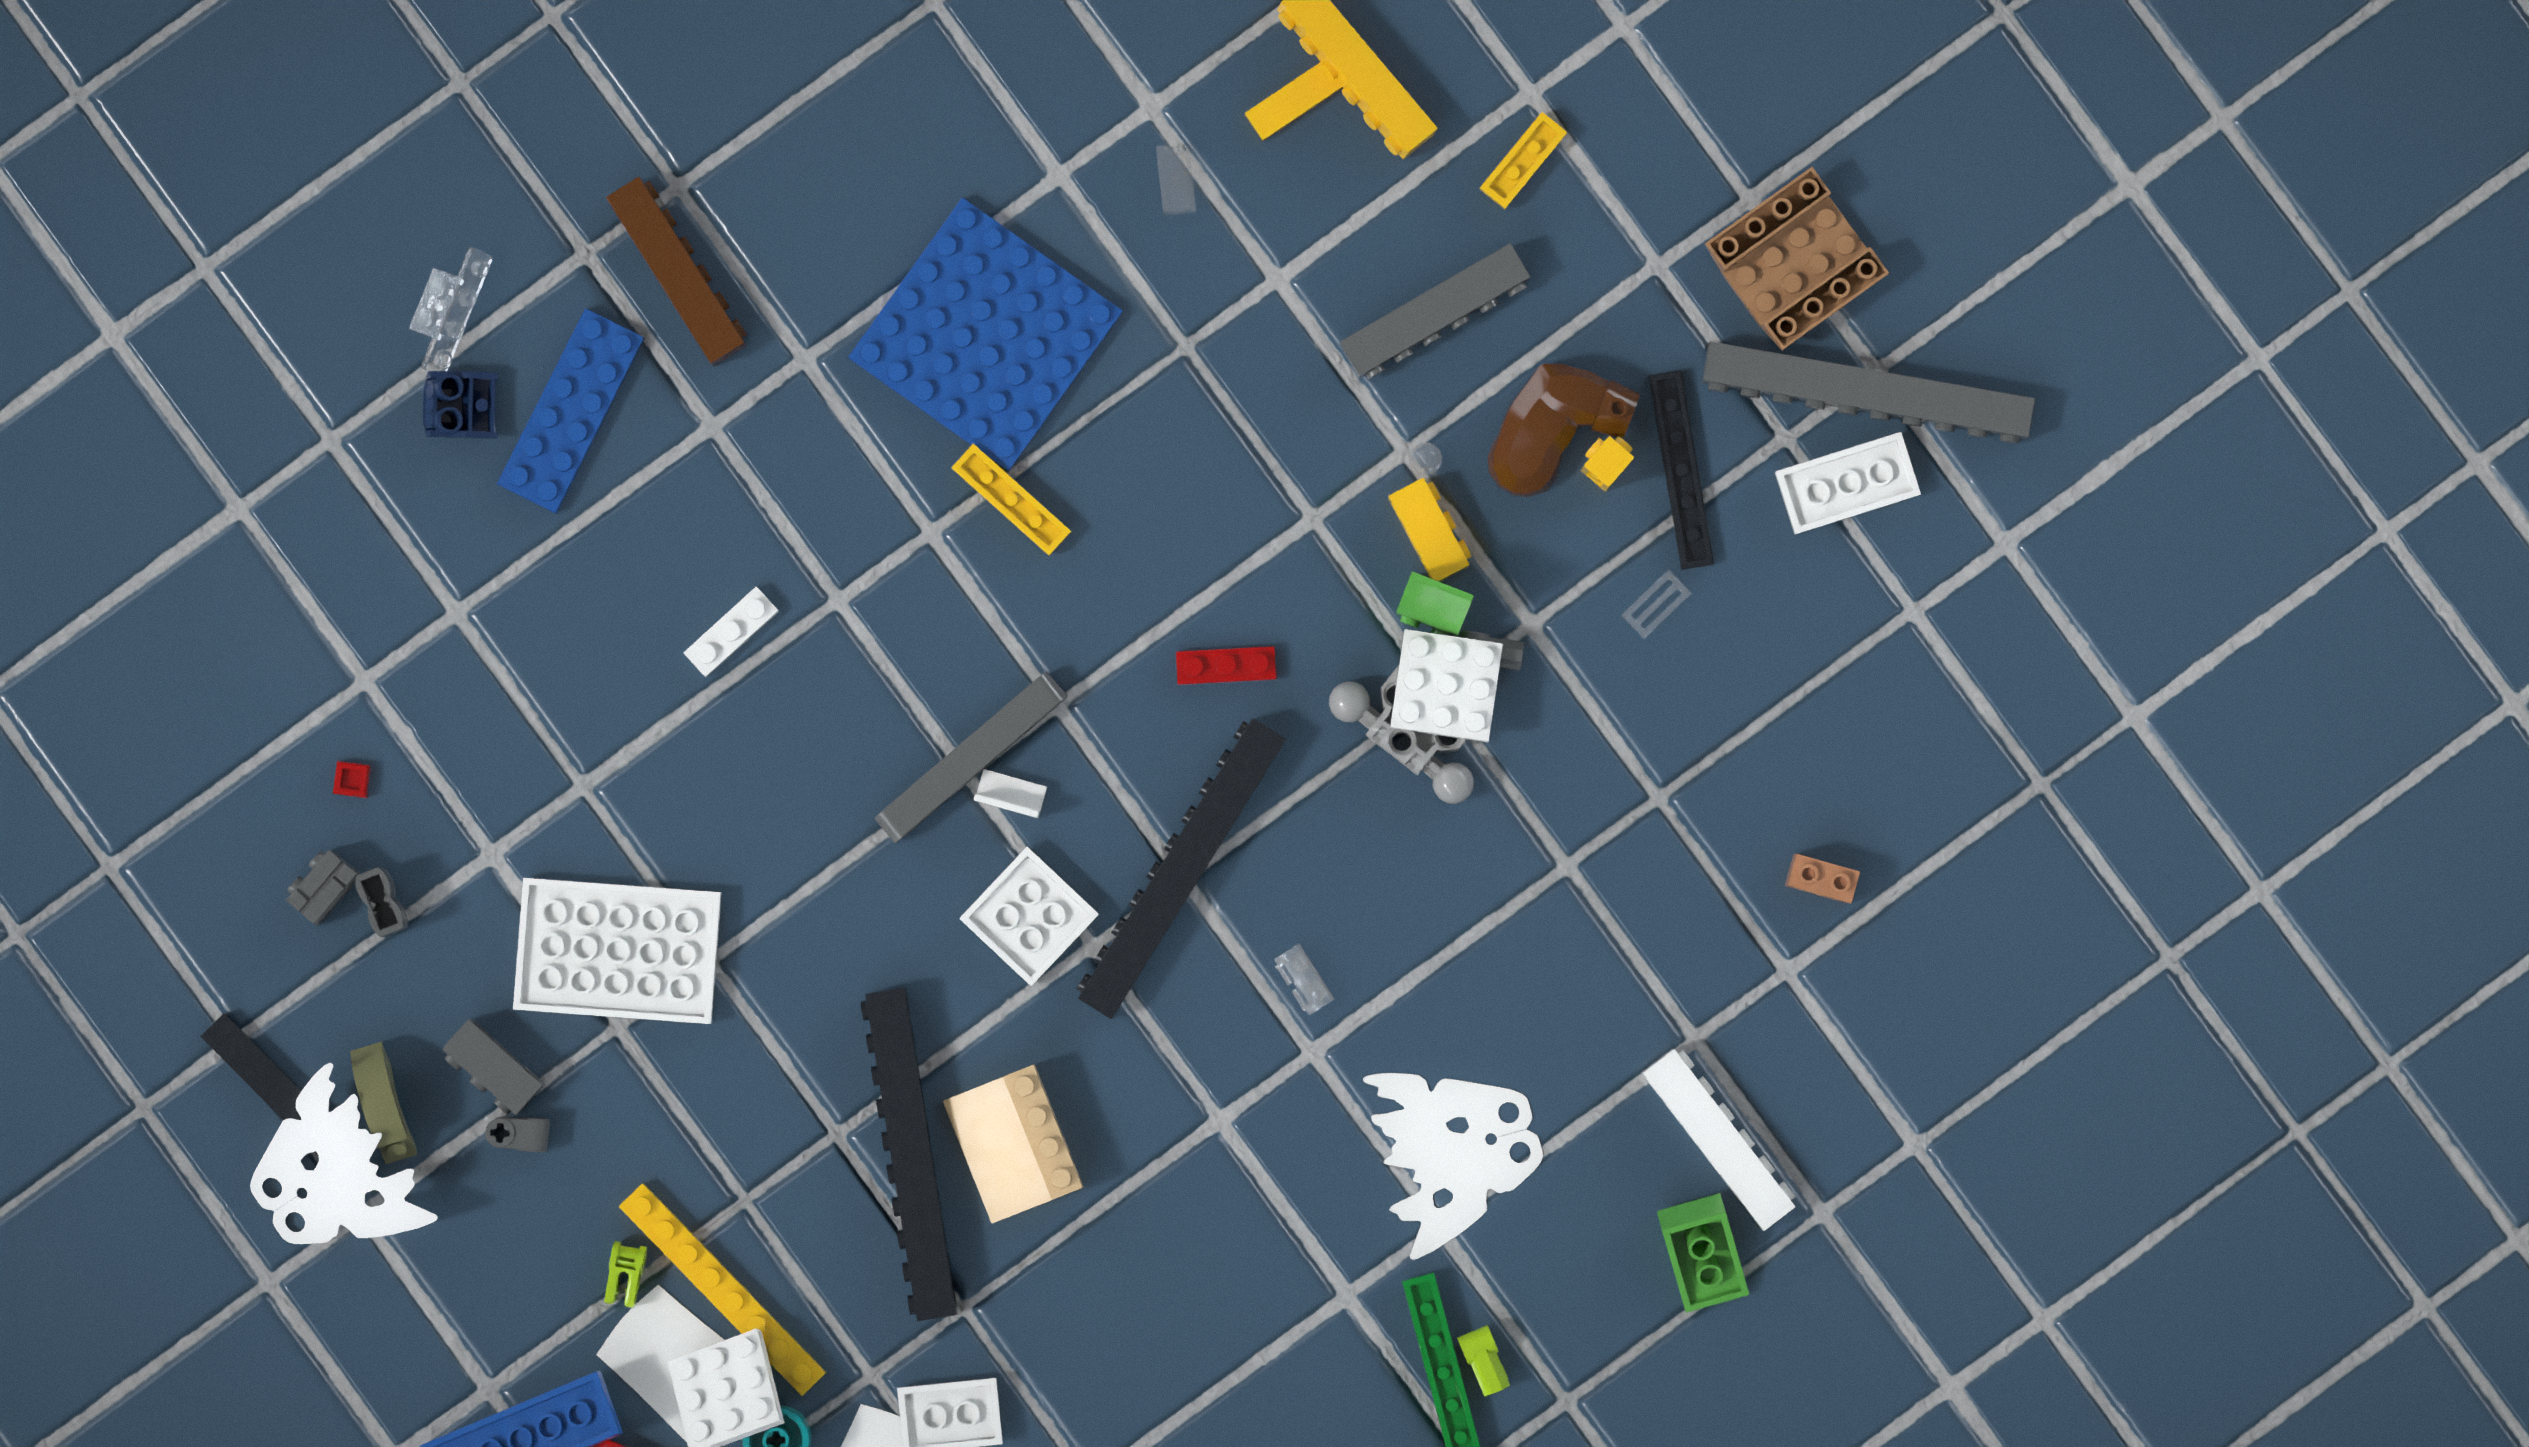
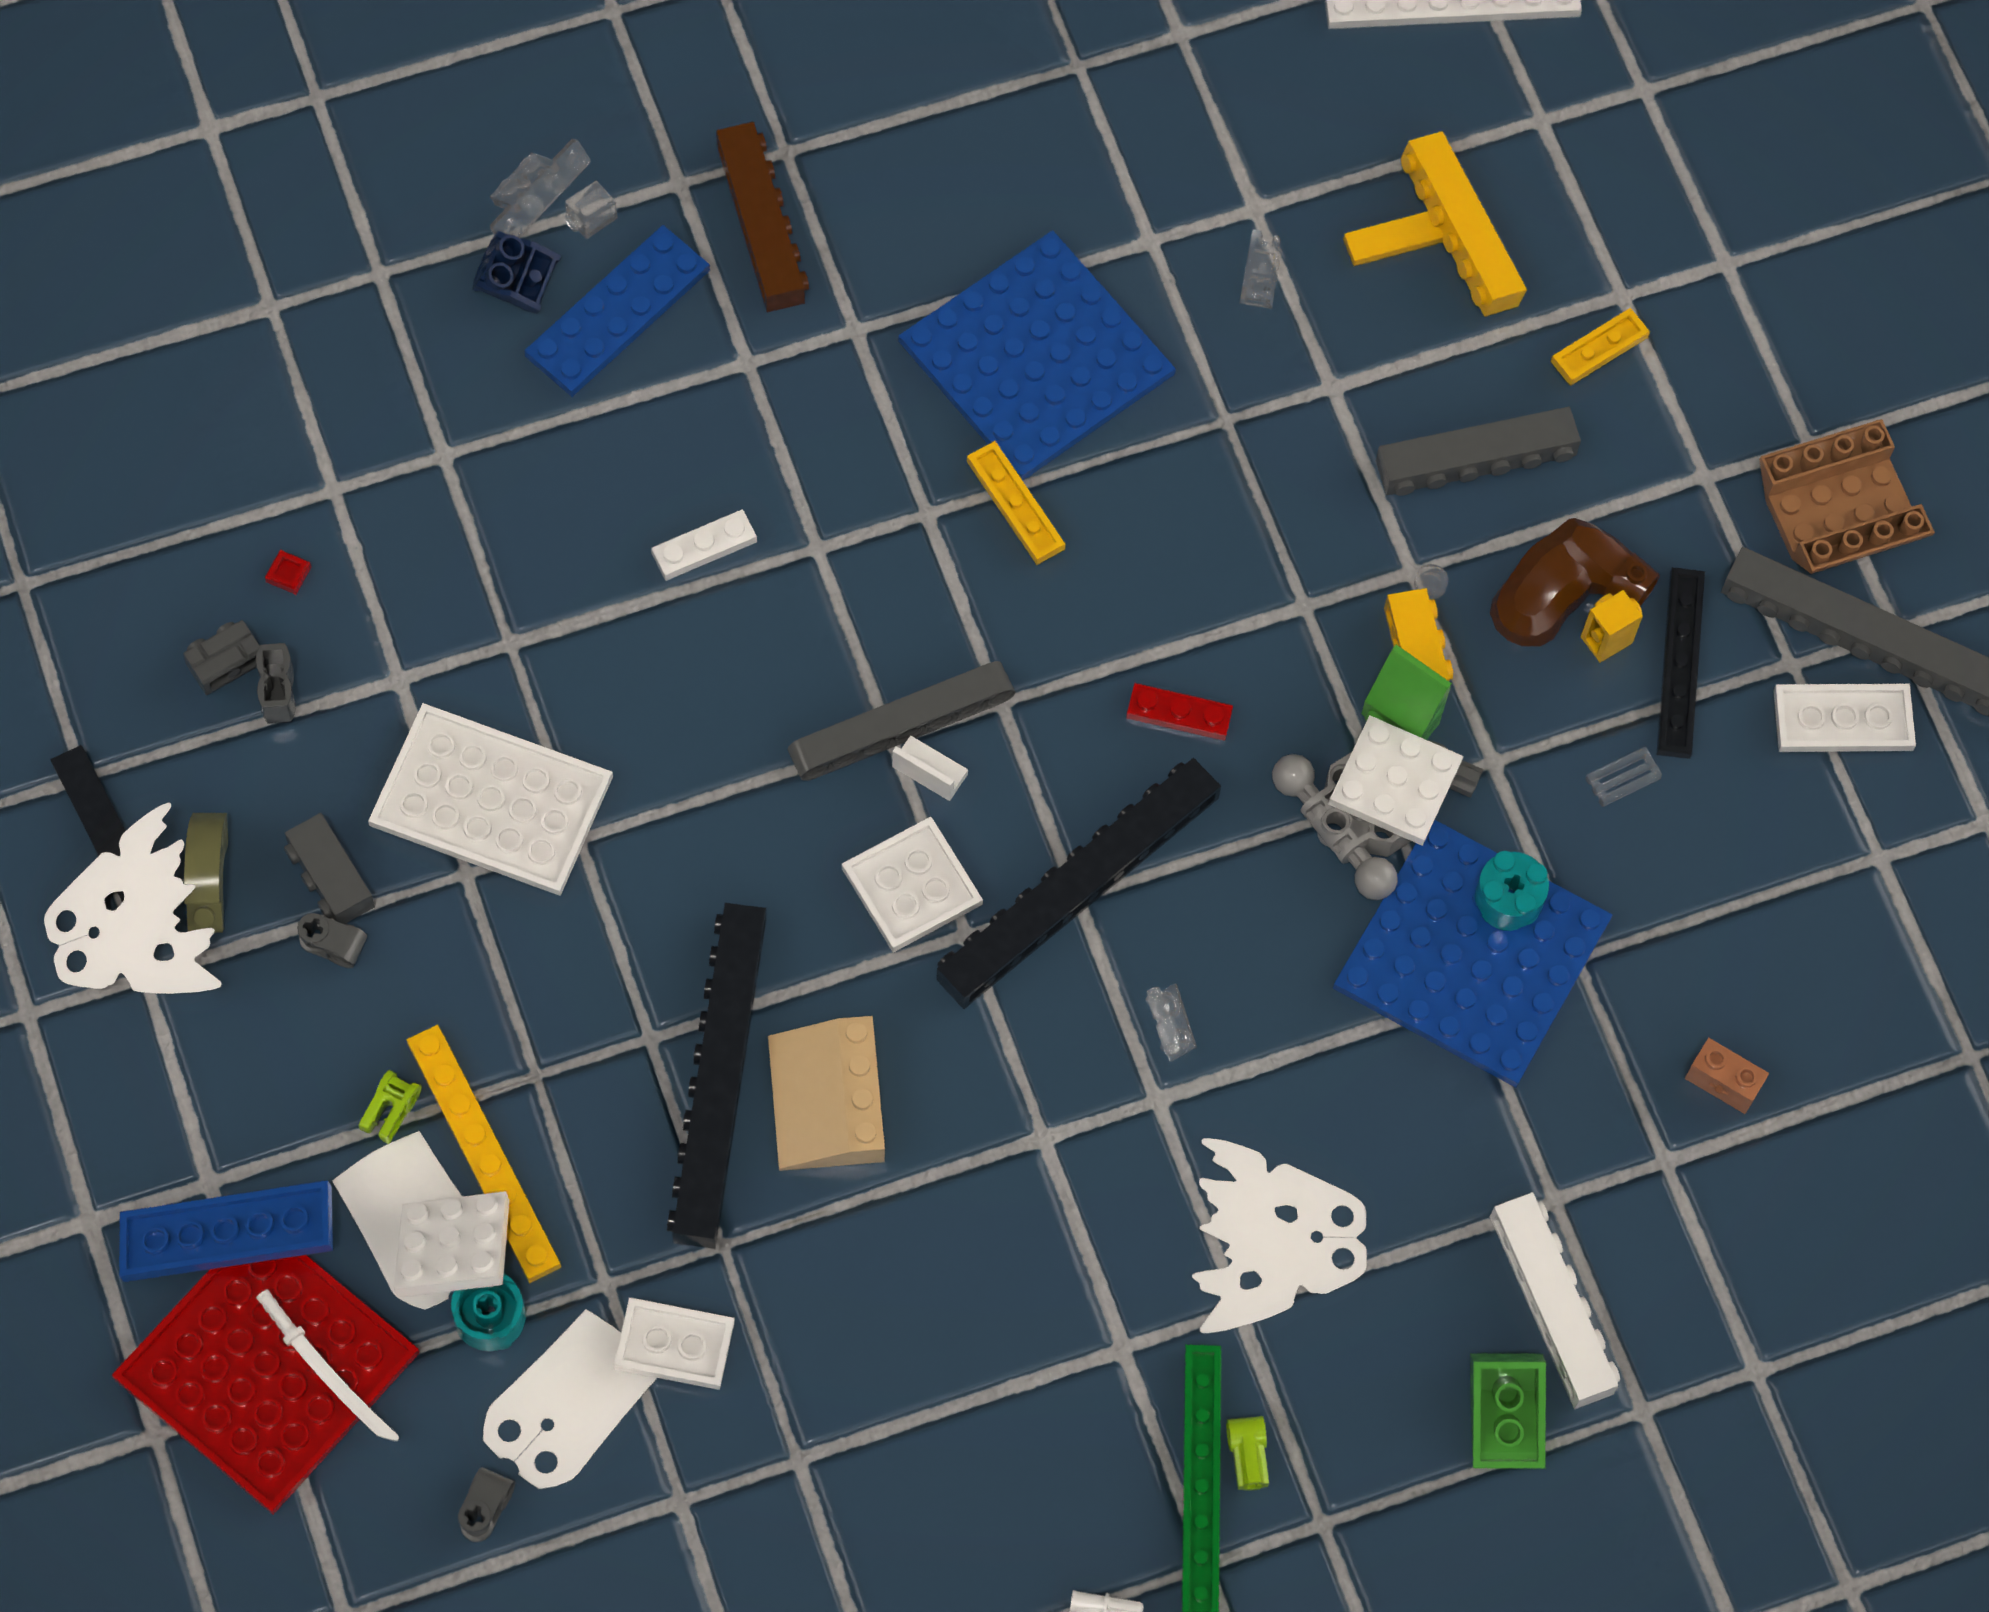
camera: 10 degrees right, 20 degrees down
none -> clear brick [564,180,617,240]
none -> blue plate [1333,820,1613,1088]
none -> teal brick [1475,851,1549,931]

